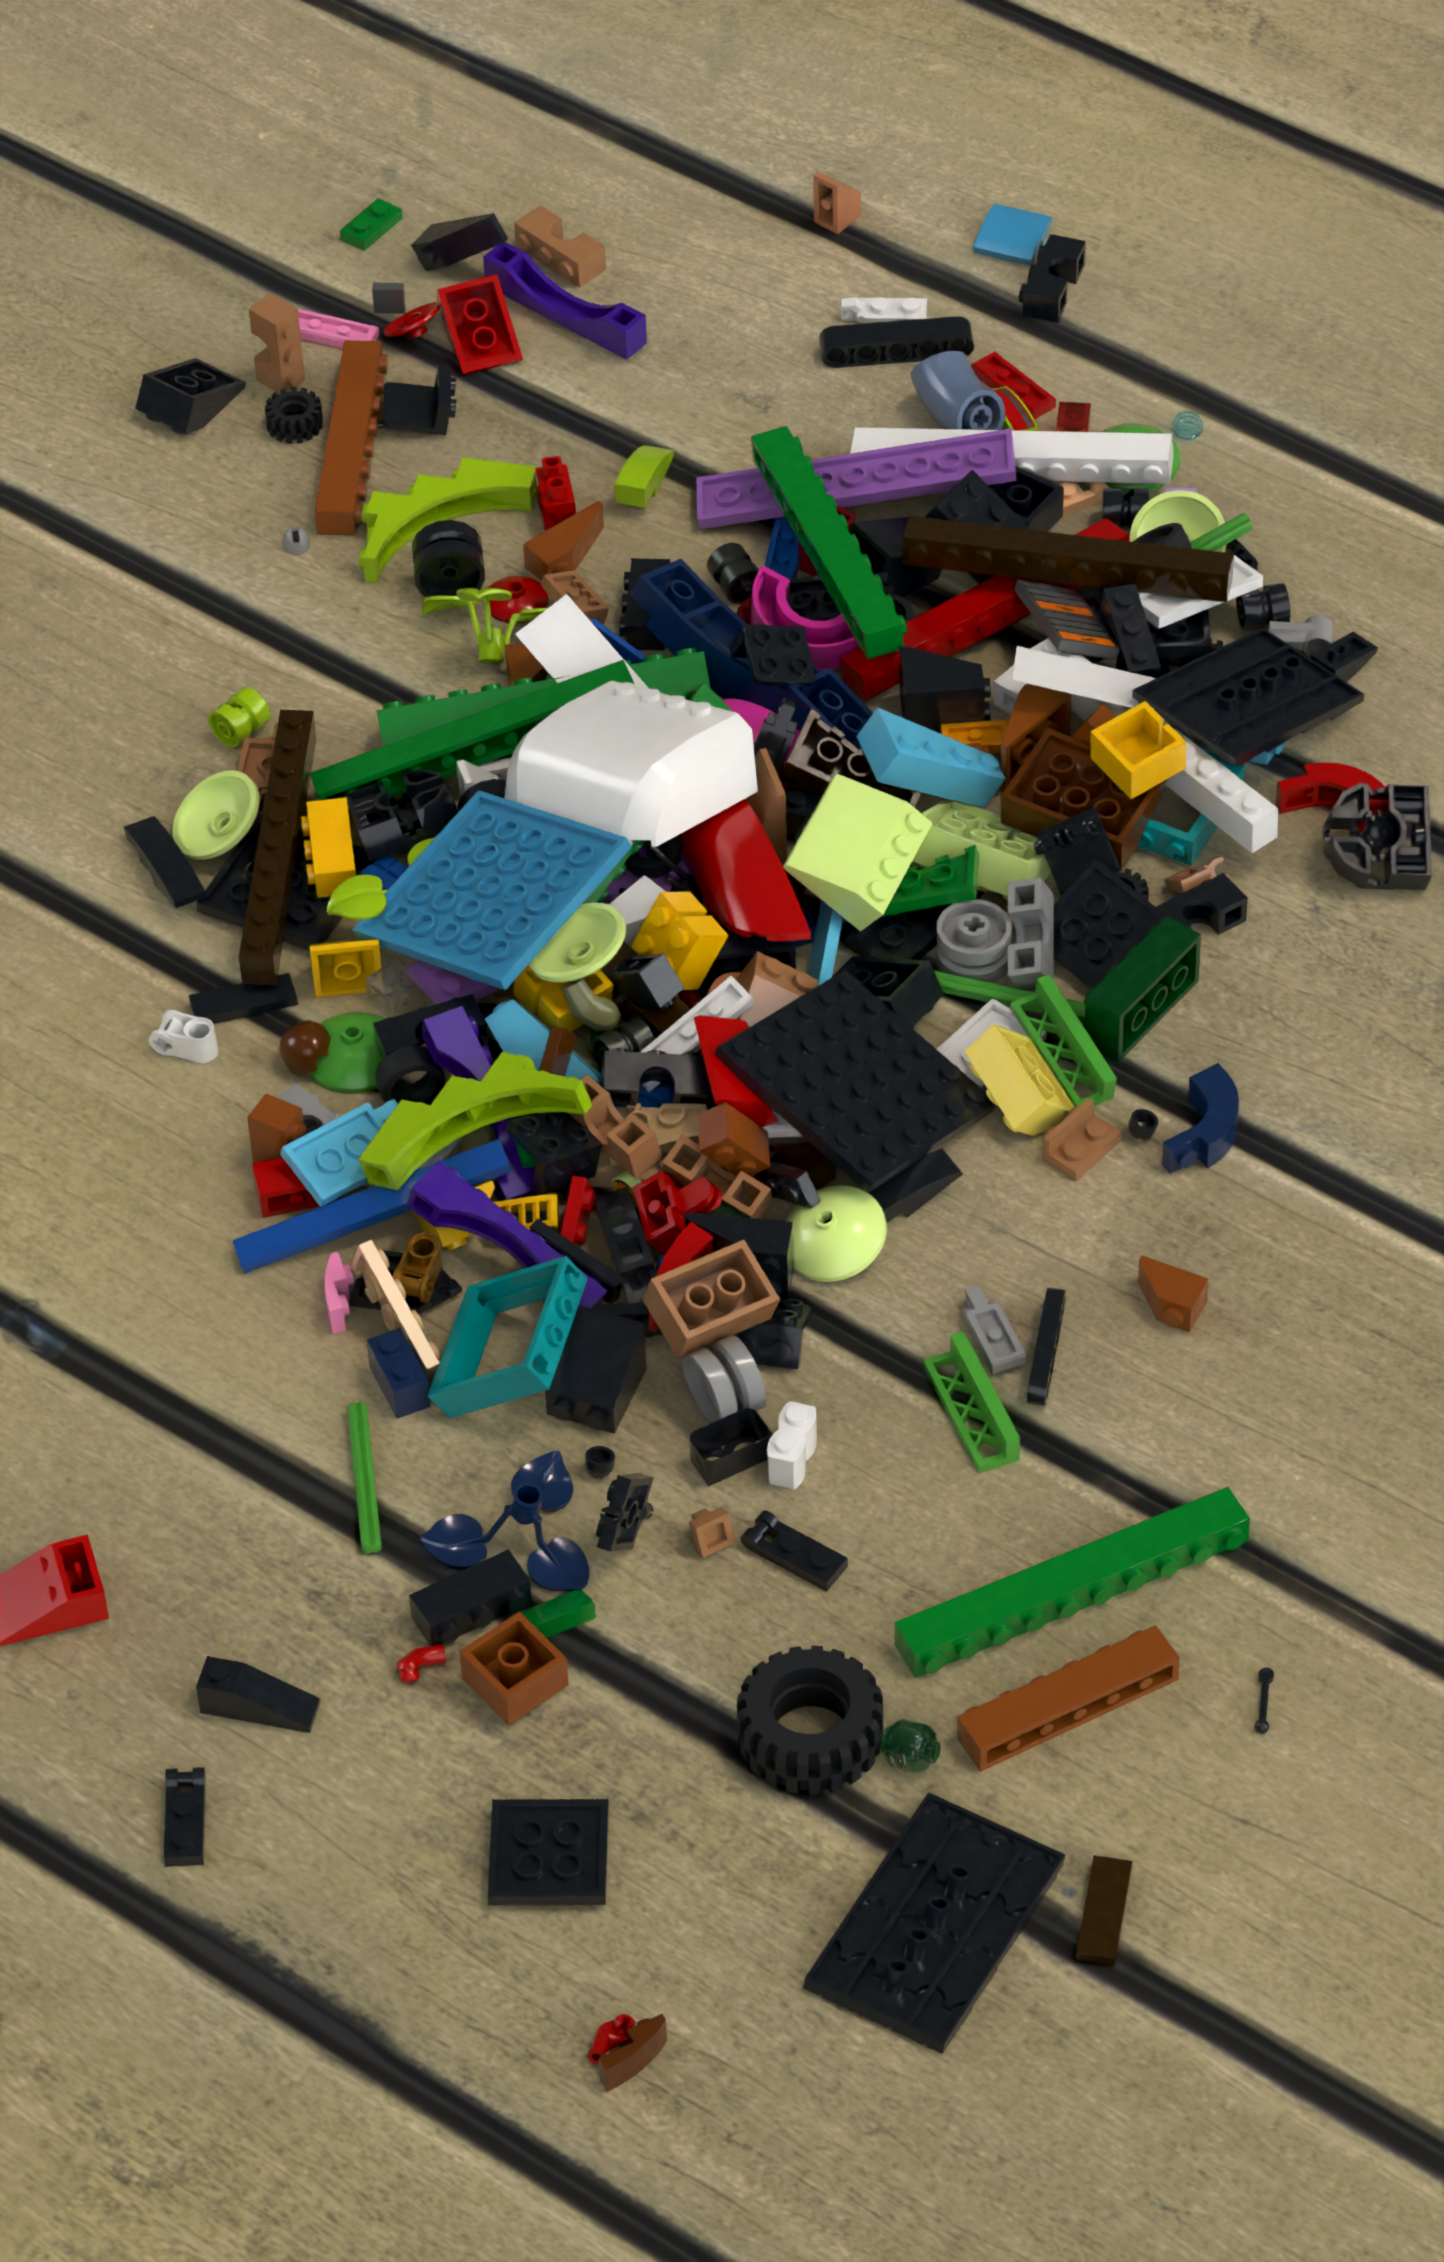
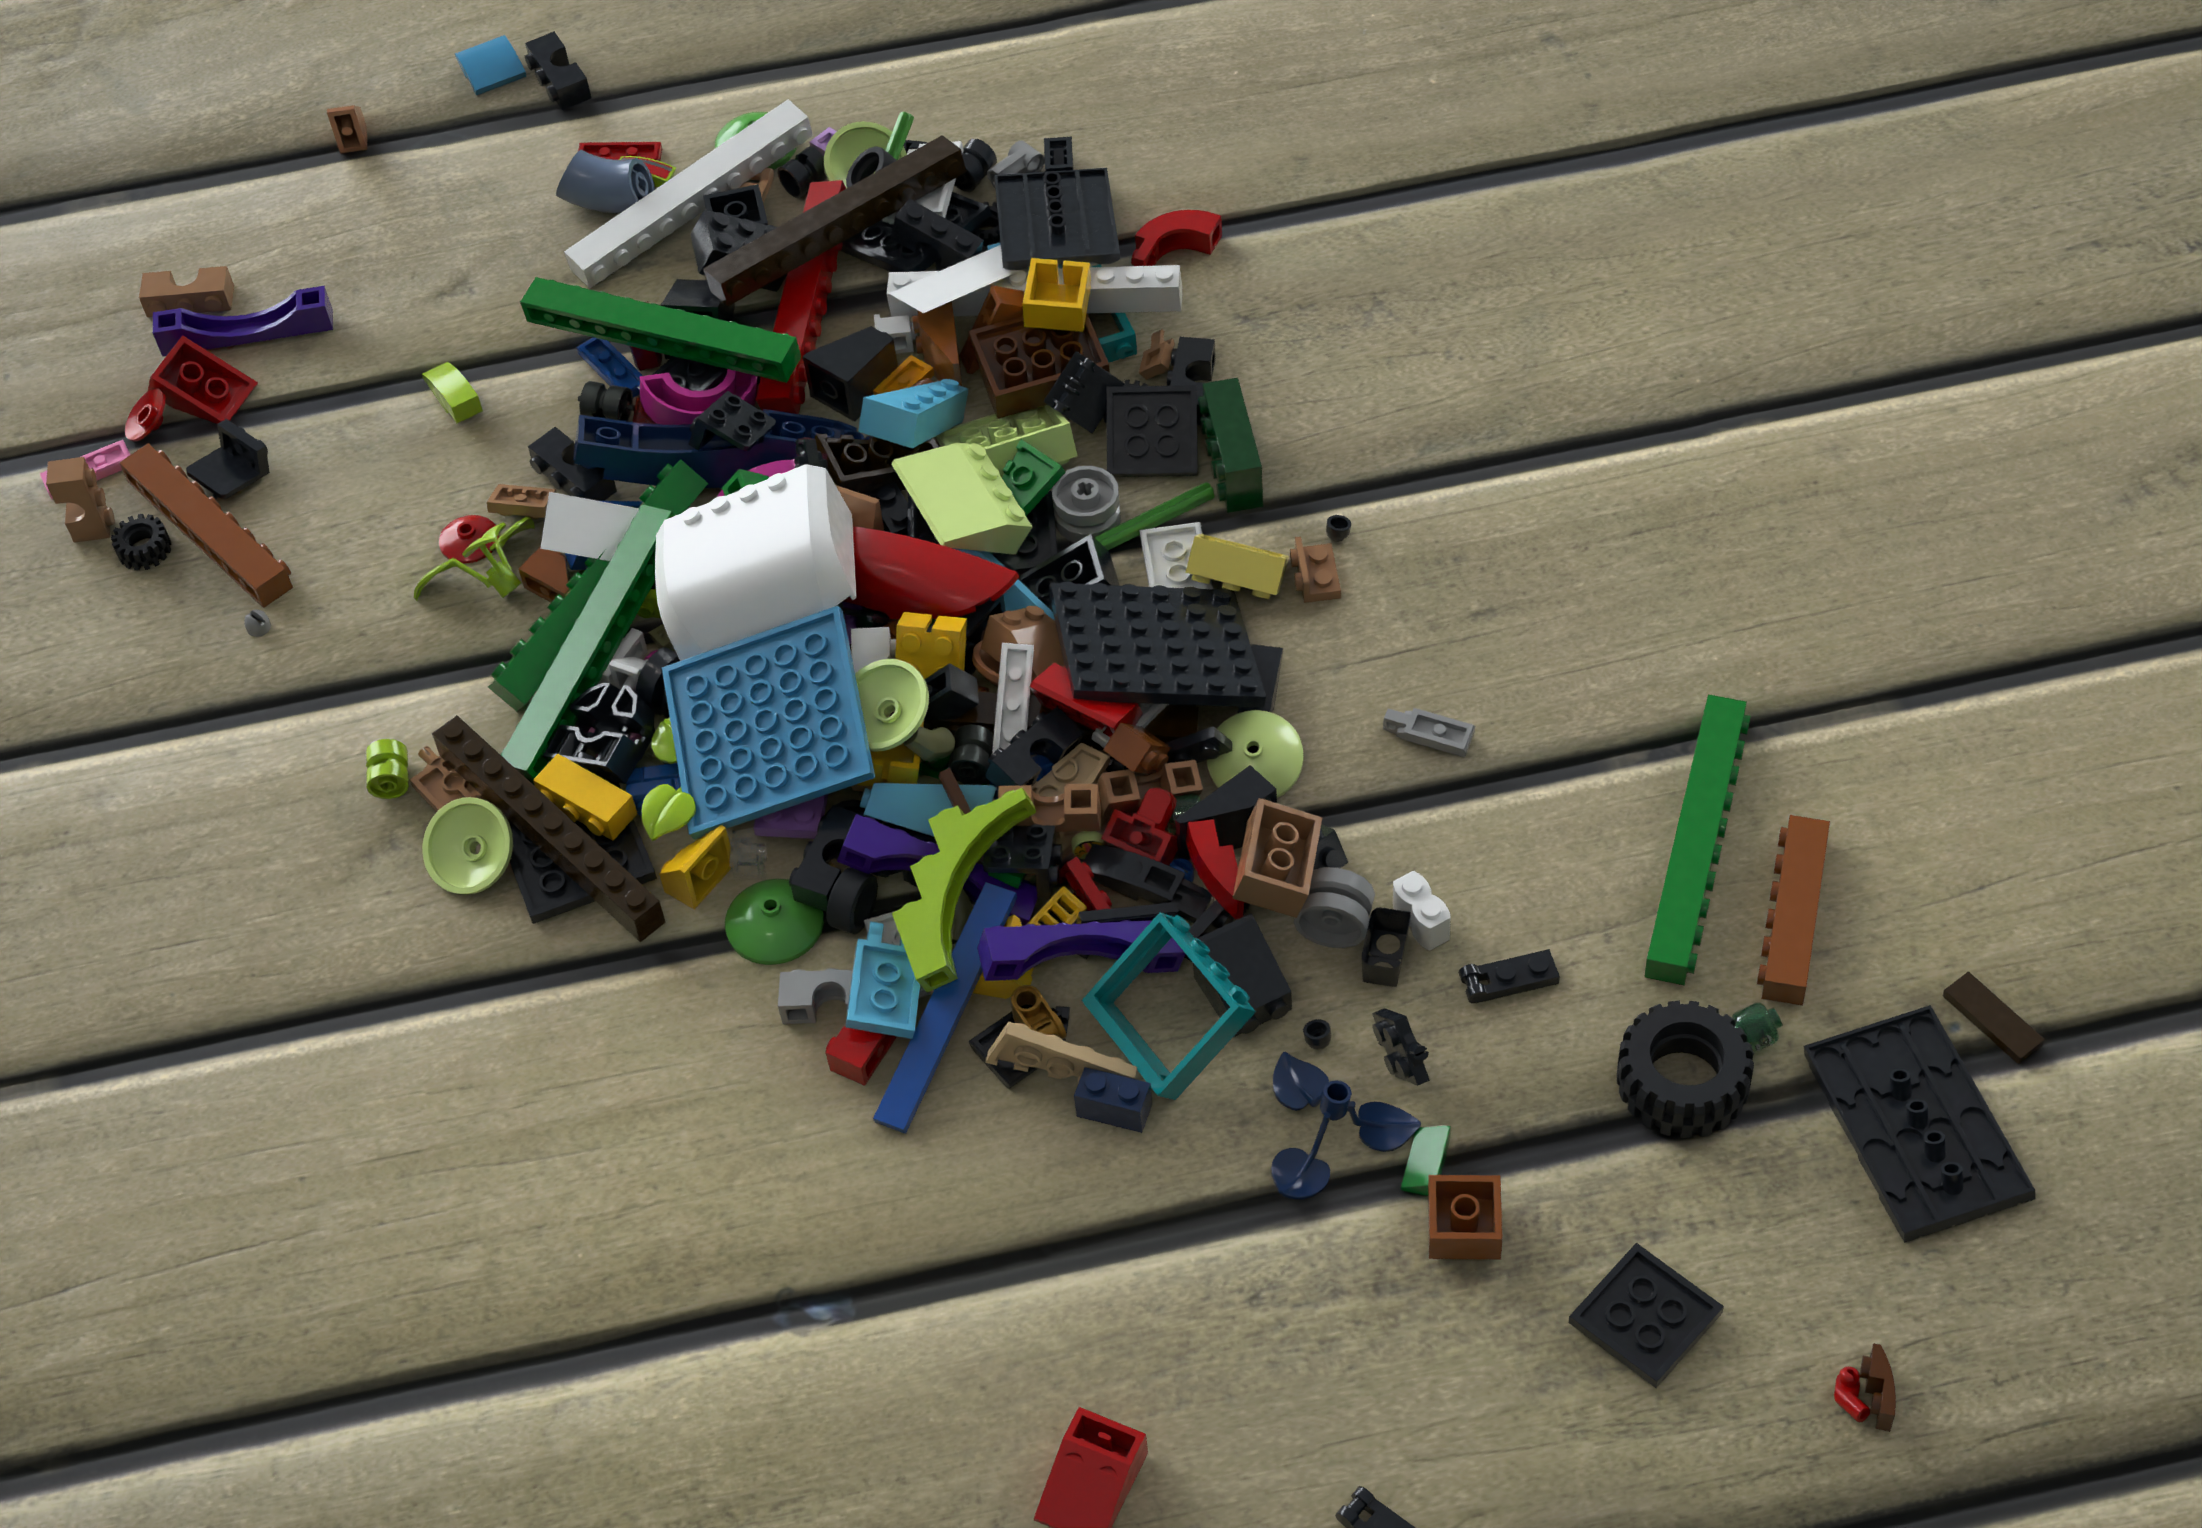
camera: 45 degrees left, 5 degrees up
black slope [123,816,207,908] -> none
black slope [135,358,246,434] -> none
white piece [148,1010,219,1064] -> none
black tile [189,973,298,1024] -> none
black slope [196,1656,320,1733] -> none
dark orange brick [247,1094,306,1163] -> none
reddish brown hair [279,1020,331,1076] -> none
bright pink slope [324,1252,354,1334] -> none
green plate [340,198,403,251] -> none
bright green axle [347,1401,382,1554] -> none
lime arch [359,457,538,583] -> none
dark grey tile [372,282,406,314] -> none
red arm [396,1644,446,1683] -> none
black brick [409,1549,532,1646] -> none
black slope [411,213,509,270] -> none
black wheel [412,520,485,597] -> none
dark orange slope [523,501,604,581] -> none
red hips [535,456,576,531] -> none
medium nougat tile [689,1507,735,1558] -> none
medium lavender plate [696,428,1017,529] -> none
black beam [819,316,974,368] -> none
white hinge [841,297,927,324] -> none
bright green fence [923,1331,1020,1473] -> none
light grey arch [1008,877,1054,991] -> none
bright green fence [1010,974,1117,1106] -> none
tile [1014,579,1120,660] -> none
black beam [1027,1287,1066,1406] -> none
clear red brick [1056,402,1091,432] -> none
dark orange slope [1138,1255,1208,1332] -> none
dark blue arch [1162,1063,1239,1174] -> none
clear light blue plate [1172,411,1204,440] -> none
black hinge [1254,1668,1274,1734] -> none
black connector [1322,783,1432,890] -> none

